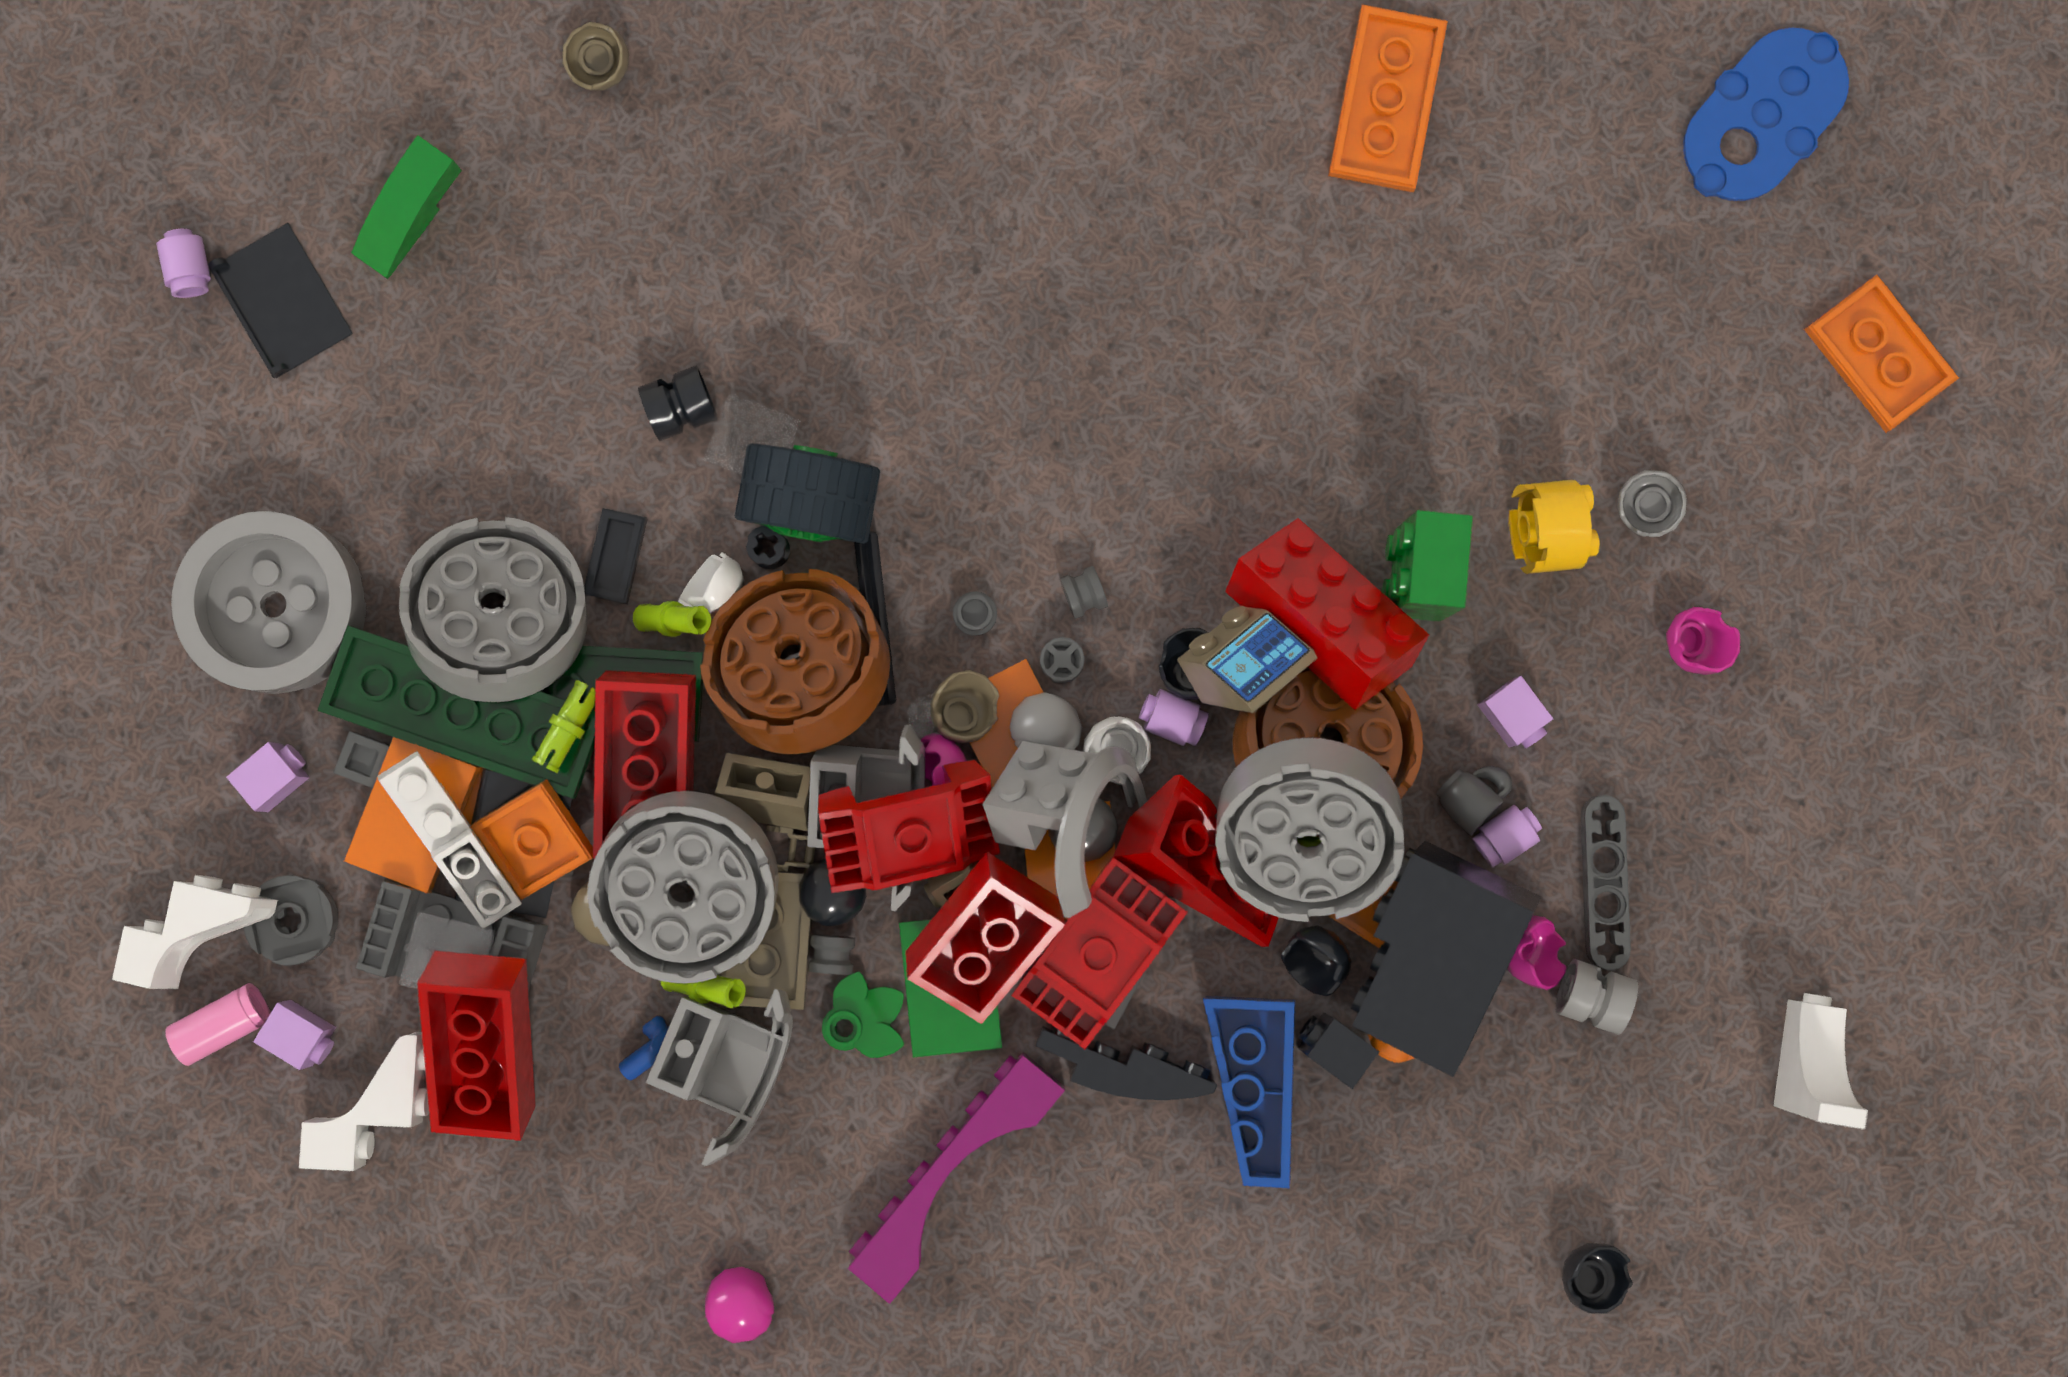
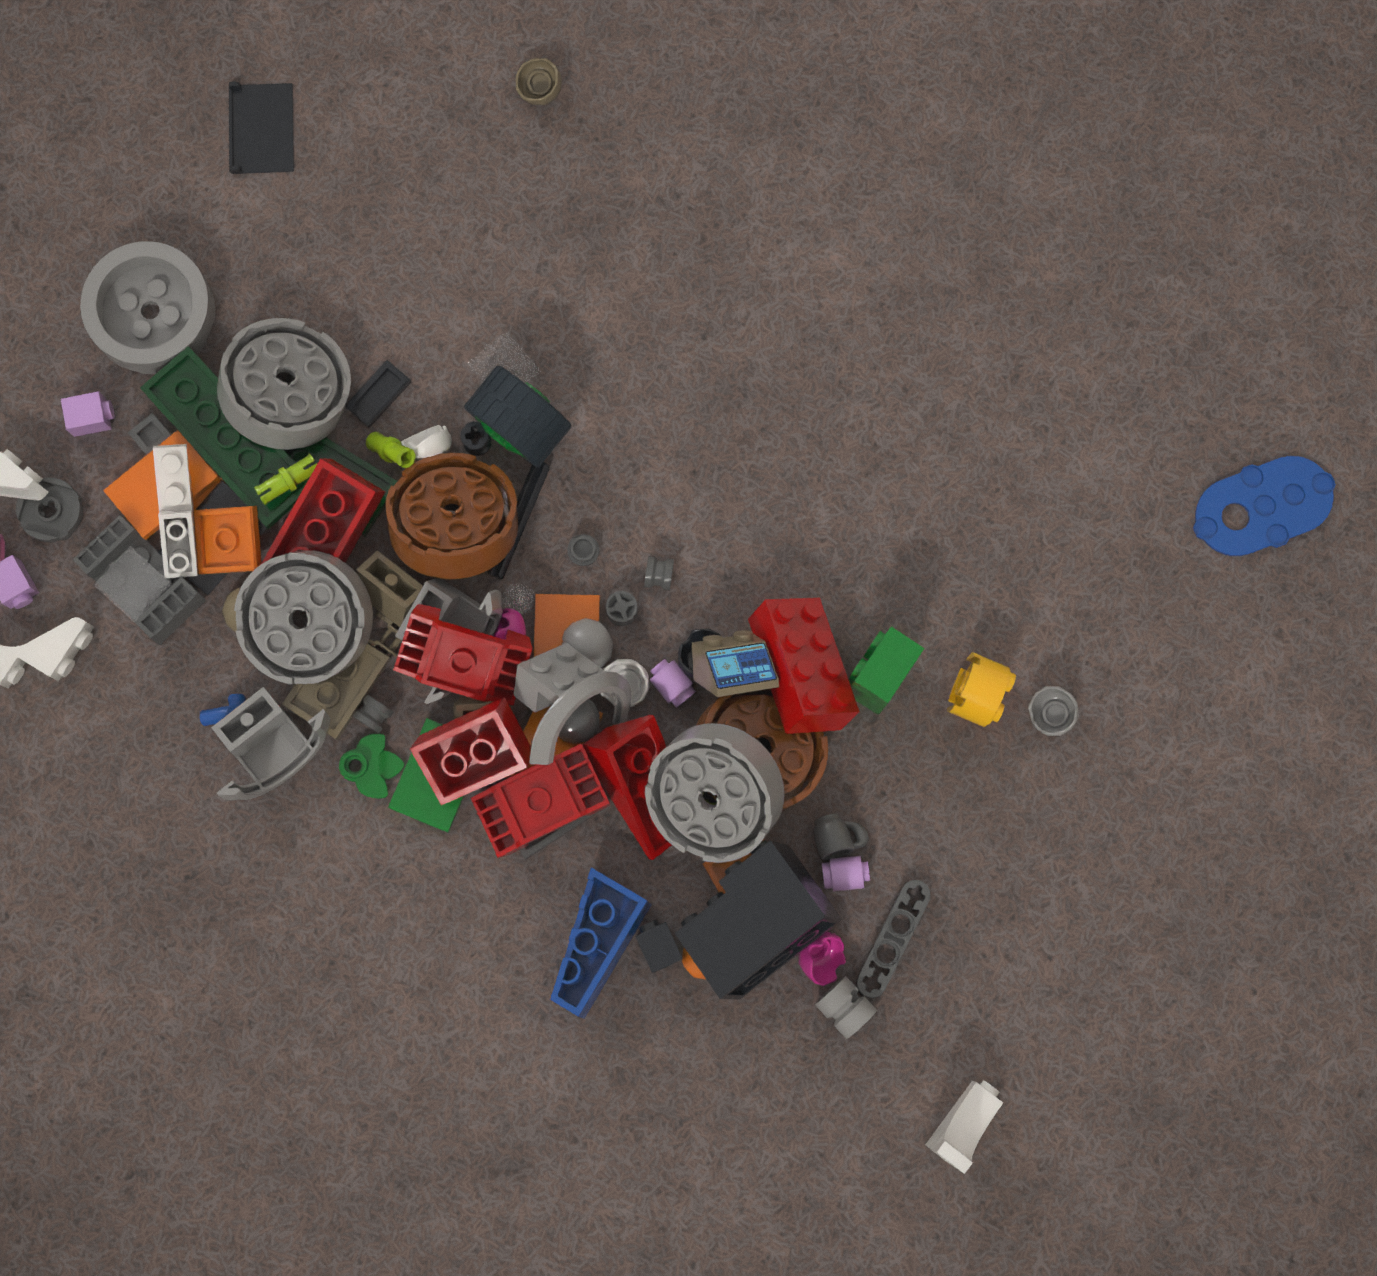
camera: 25 degrees right, 5 degrees down
lavender brick [156,229,211,298] -> none
green slope [351,135,462,279] -> none
red brick [417,950,536,1141] -> none
black wheel [638,365,718,441] -> none
lime pin [661,975,746,1008] -> none
dark pink hair [705,1266,774,1343] -> none
black hair [799,858,867,926] -> none
magenta arch [848,1052,1065,1304] -> none
dark tan hair [930,670,999,744] -> none
black slope [1036,1026,1217,1100] -> none
black hair [1281,925,1351,996] -> none
orange tile [1328,4,1448,192] -> none
lavender brick [1477,676,1553,748] -> none
black hair [1562,1243,1633,1314] -> none
dark pink hair [1666,607,1740,675] -> none
orange tile [1804,275,1959,433] -> none

